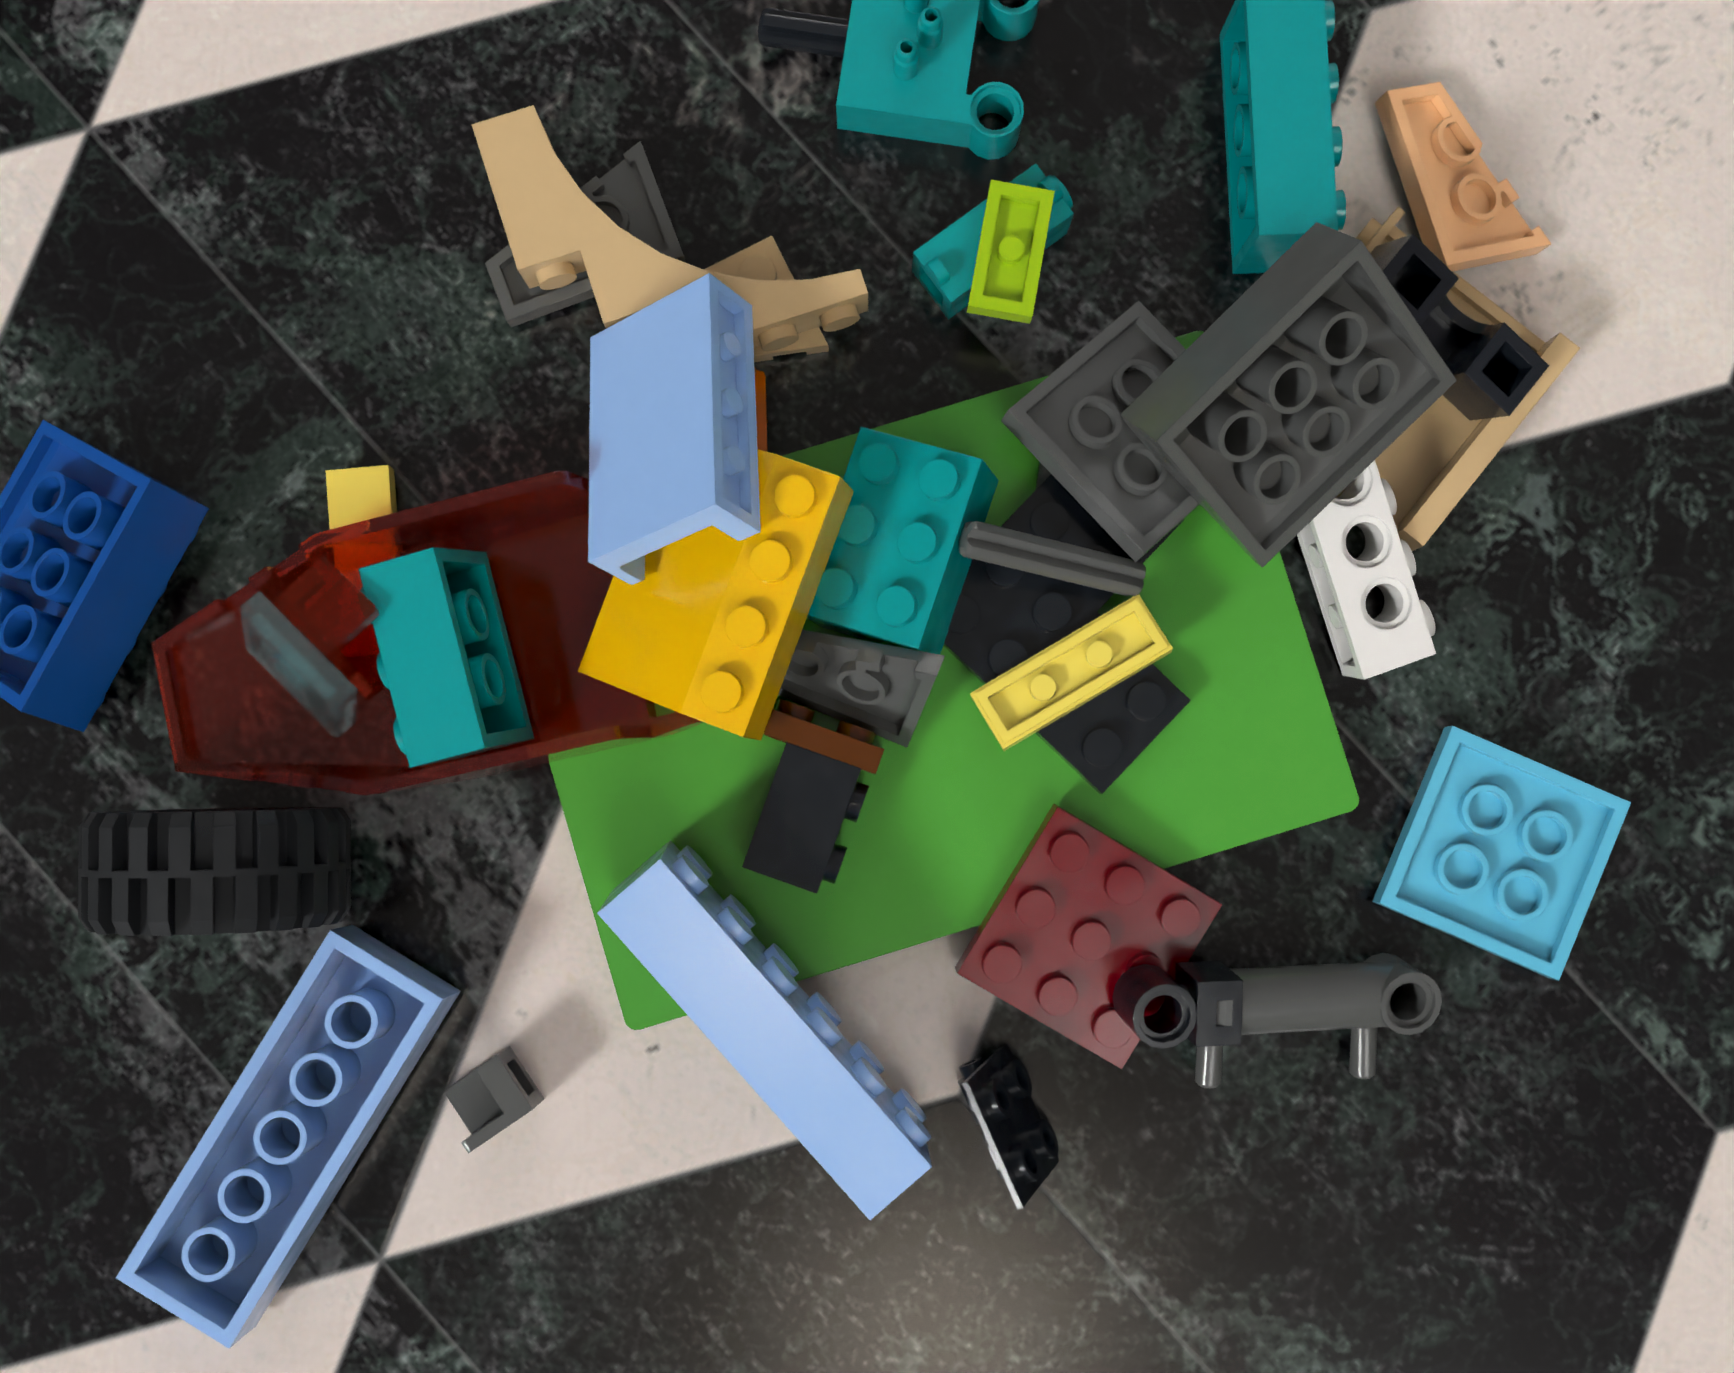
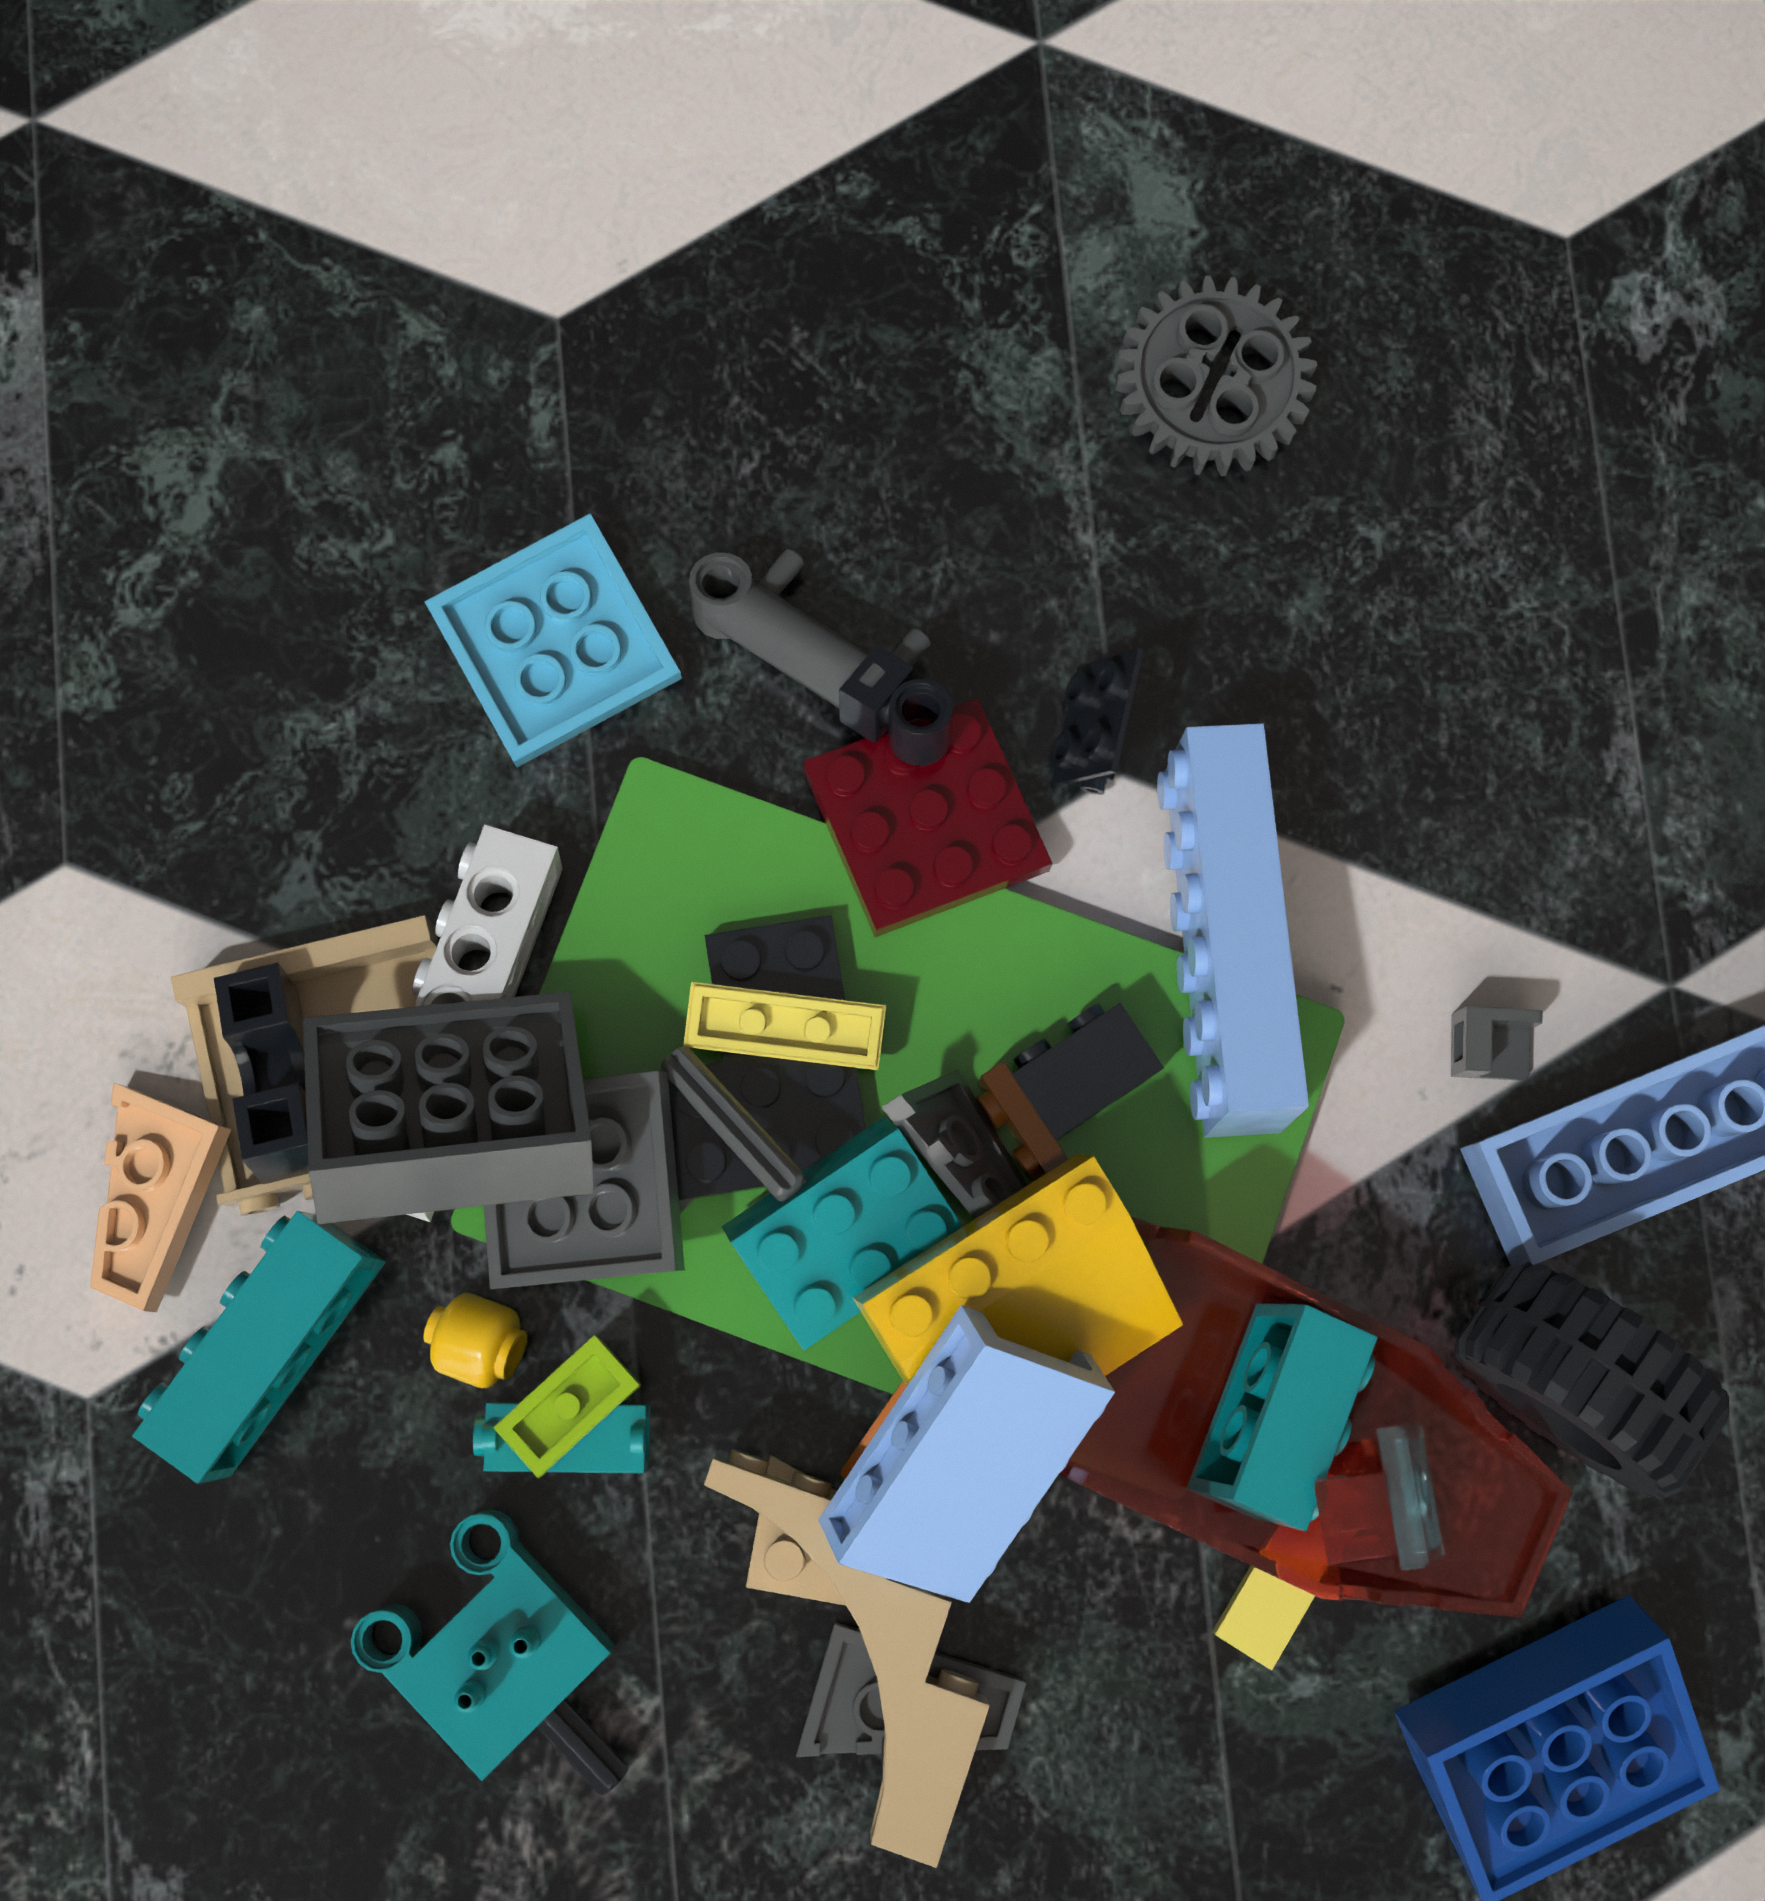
camera: 150 degrees left, 5 degrees down
none -> yellow head [424,1292,527,1388]

